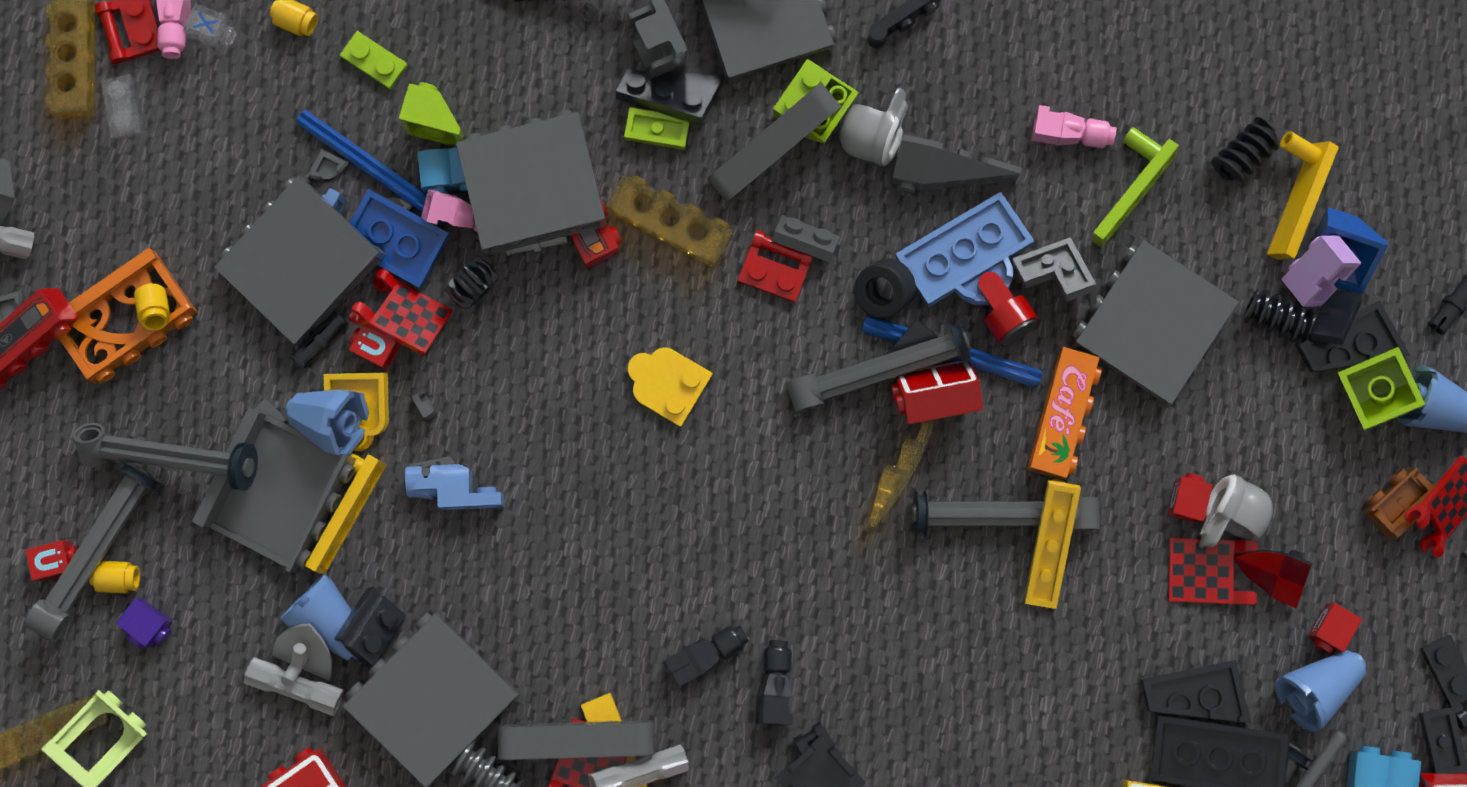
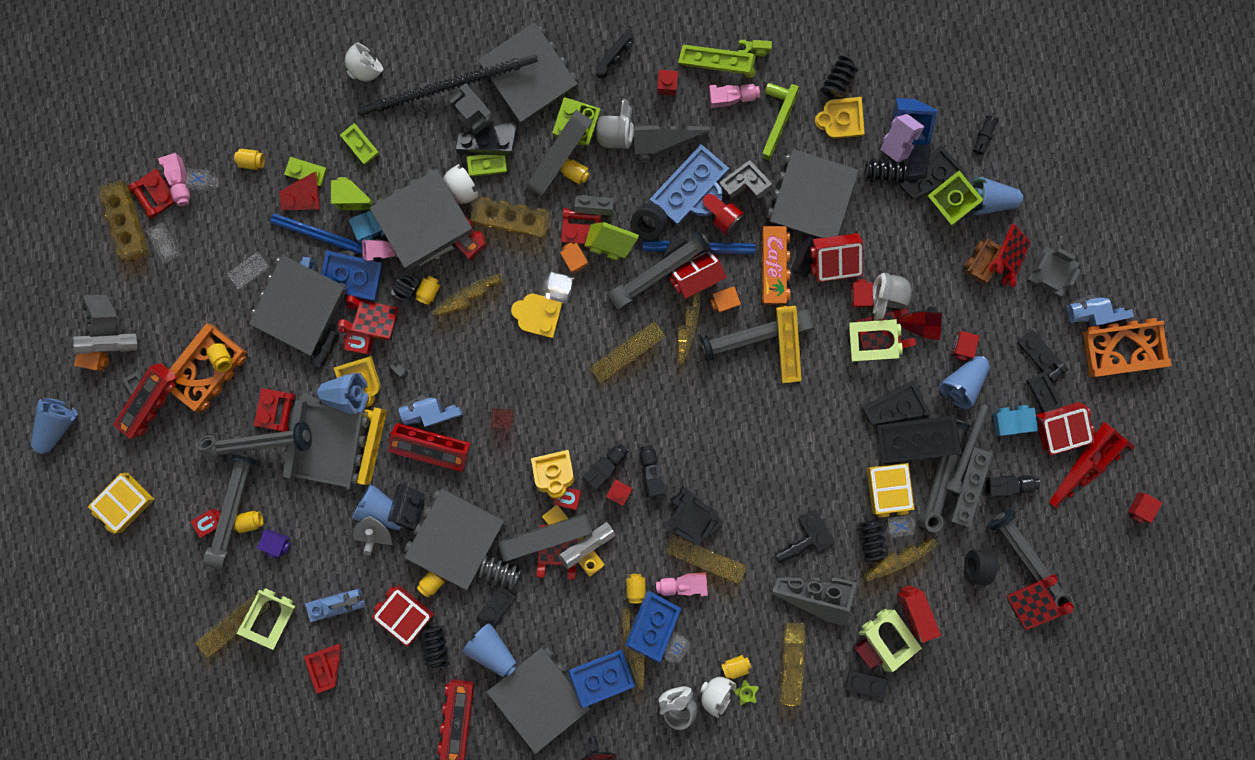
camera: 15 degrees left, 5 degrees up
light grey axle [244,657,345,716] -> none
dark grey tile [307,149,350,181] -> none
yellow piece [1267,131,1339,260] -> none
none -> clear plate [227,252,271,290]
none -> red plate [254,388,296,432]
none -> red wing [279,171,320,211]
none -> medium blue plate [305,589,365,622]
none -> lime plate [340,123,380,165]
none -> red brick [388,423,471,472]
none -> yellow brick [415,275,441,305]
none -> yellow brick [417,571,446,597]
none -> clear yellow slope [432,273,505,317]
none -> white cylinder [443,164,478,204]
none -> clear red panel [491,408,514,429]
none -> yellow plate [531,450,574,498]
none -> clear brick [543,272,573,304]
none -> red brick [551,487,582,510]
none -> yellow brick [560,159,590,185]
none -> orange brick [560,243,589,274]
none -> lime slope [585,222,639,261]
none -> clear yellow slope [590,321,665,383]
none -> red brick [606,479,632,506]
none -> red brick [657,70,678,96]
none -> lime piece [678,45,756,78]
none -> orange brick [710,286,741,314]
none -> lime plate [738,40,772,57]
none -> black plate [791,235,816,278]
none -> red brick [810,233,863,282]
none -> yellow plate [815,97,865,139]
none -> yellowish green panel [849,319,903,362]

